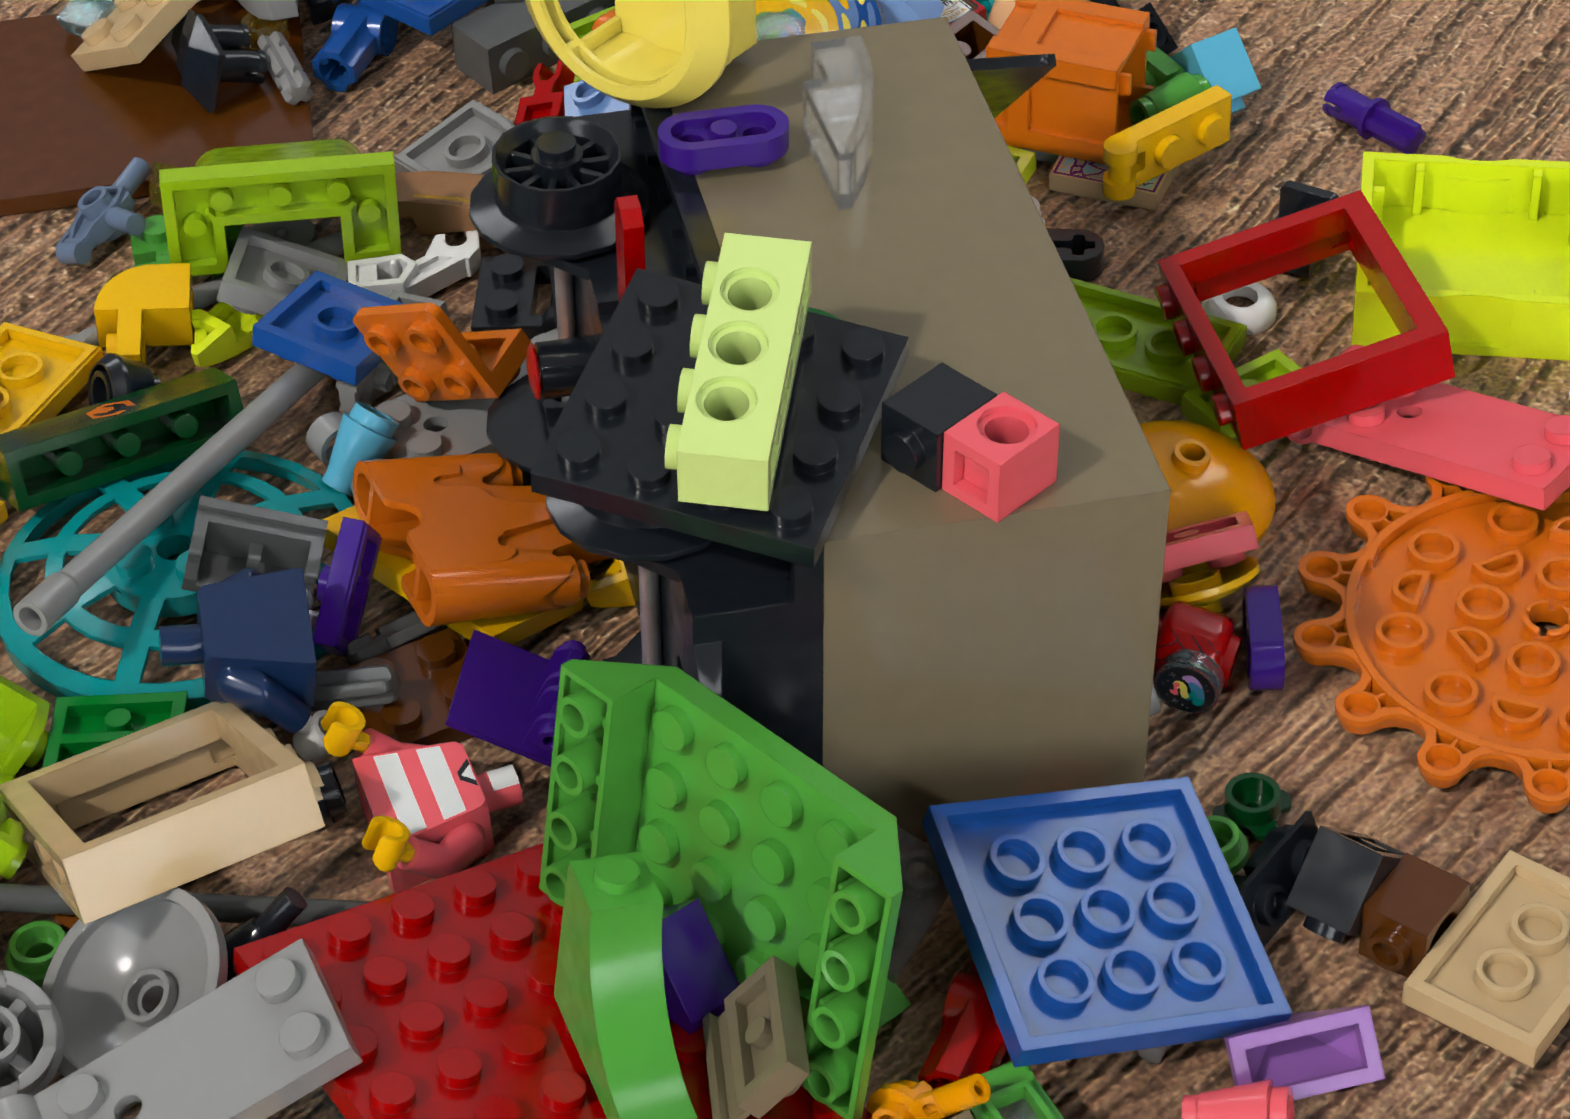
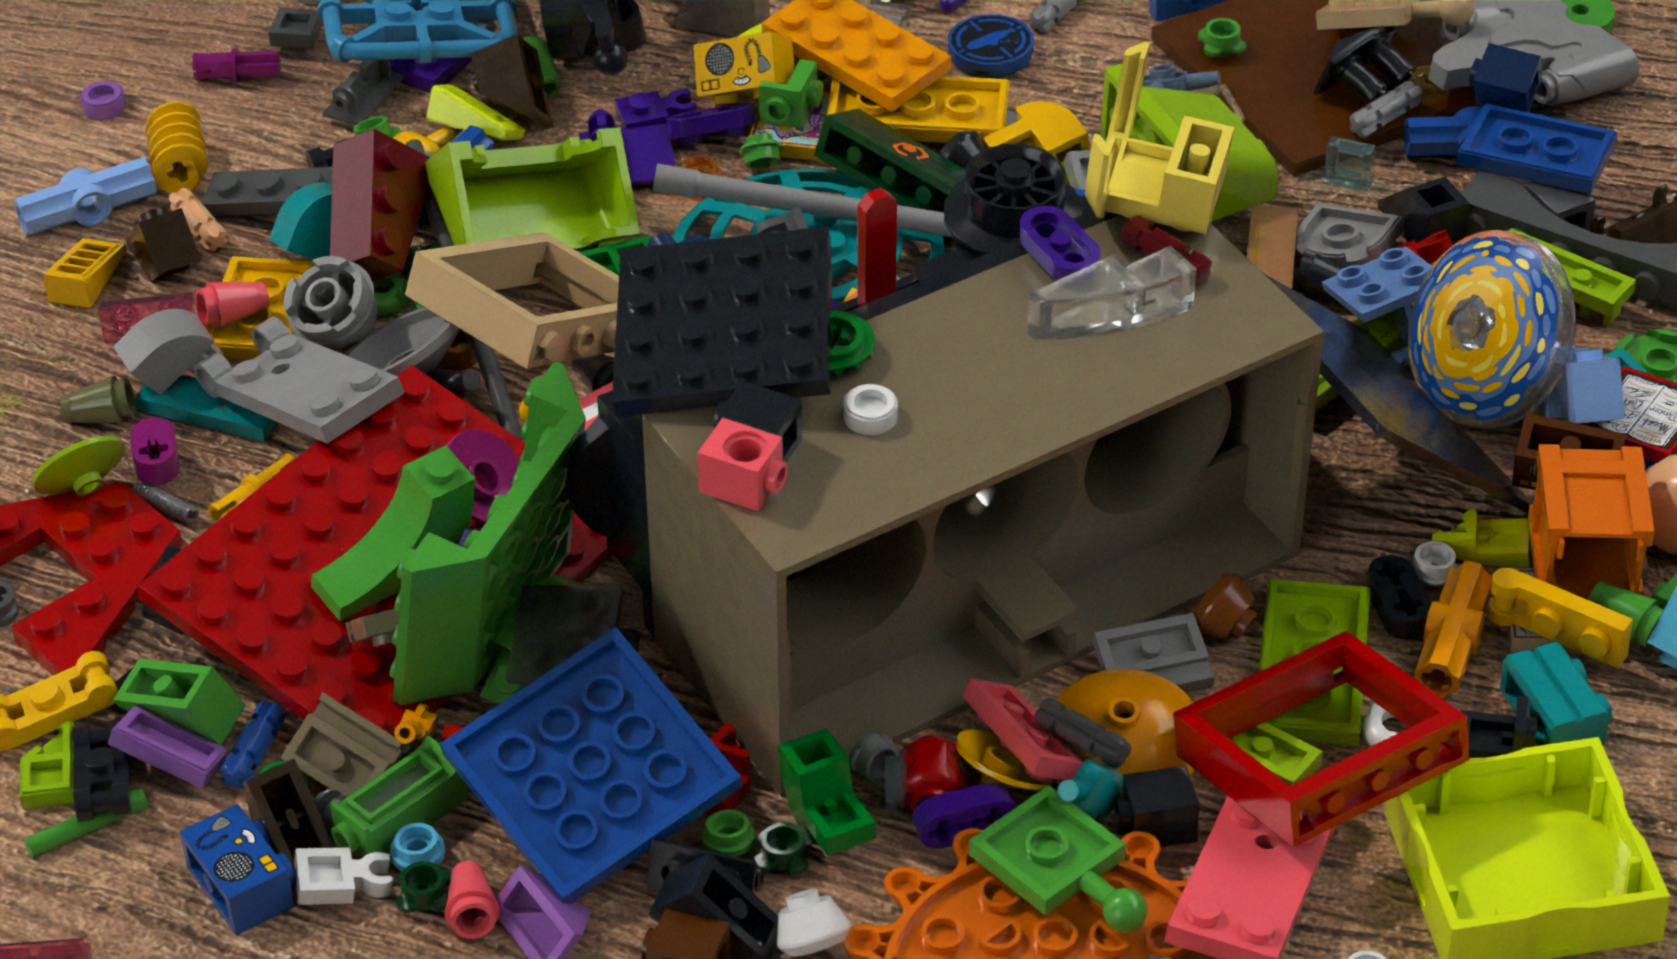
camera: 70 degrees right, 0 degrees up
yellowish green brick [665,233,812,511] -> none
none -> dark pink dish [447,429,519,525]
none -> white cone [777,889,851,957]
none -> green brick [778,728,877,856]
none -> white tile [843,384,898,435]
none -> bright green plate [969,785,1148,933]
none -> dark grey axle [1035,698,1132,768]
none -> teal piece [1058,759,1123,819]
none -> black brick [1114,766,1199,847]
none -> dark red axle [1121,216,1212,285]
none -> bright green plate [1198,18,1247,57]
none -> clear light blue tile [1324,136,1375,191]
none -> black slope [1378,177,1469,246]
none -> light orange piece [1414,560,1492,699]
none -> teal brick [1500,641,1612,746]

